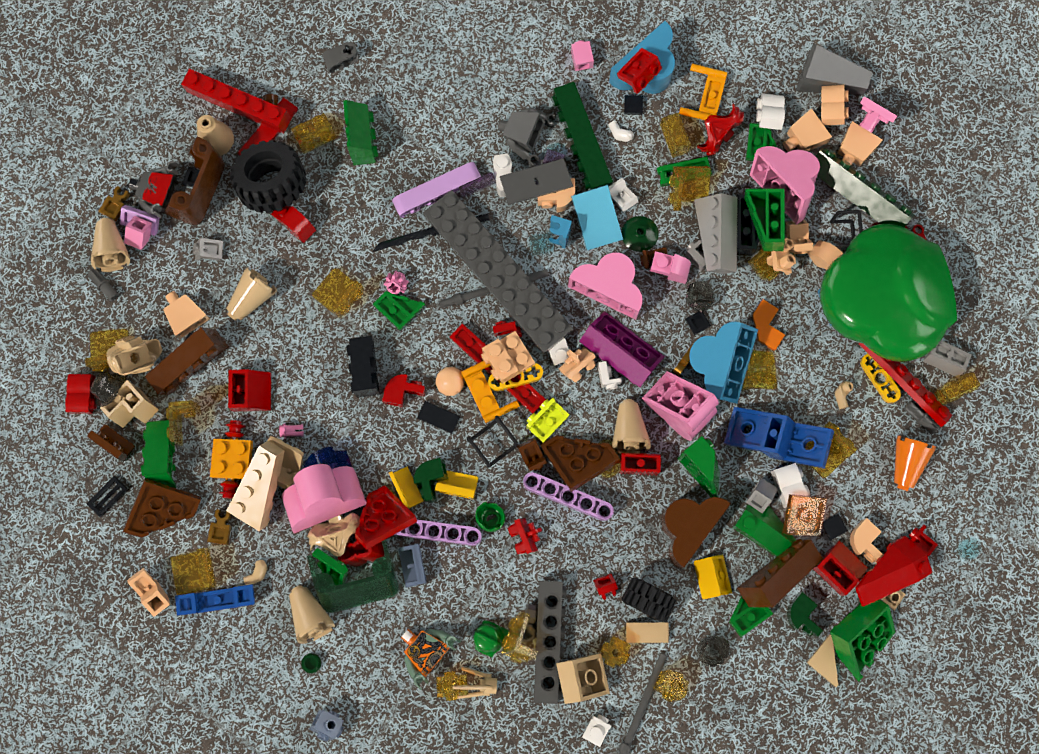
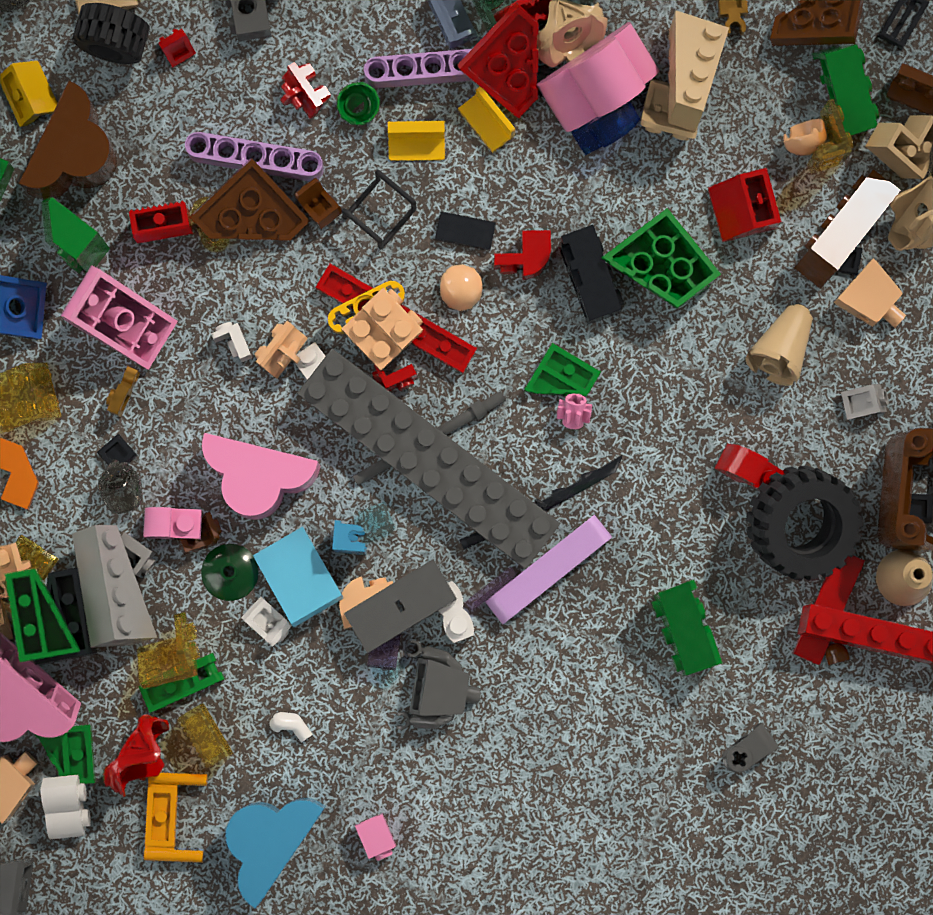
camera: 160 degrees right, 5 degrees up
light orange plate [210,420,253,499] -> none
bright pink pin [279,423,304,439] -> none
clear yellow bracket [291,113,336,154] -> none
clear yellow bracket [312,268,364,319] -> none
dark green brick [414,458,448,503] -> none
light orange plate [461,361,520,423] -> none
neon yellow bracket [526,398,570,443] -> none
dark green brick [551,82,613,190] -> none
magenta slope [579,311,665,387] -> none
tan cone [612,399,651,454] -> none
red bracket [617,48,662,94] -> none
black tile [624,95,643,115] -> none
dark azure brick [689,322,758,404] -> none
none -> green wedge [601,208,721,308]
none -> light nougat hair [783,119,827,156]

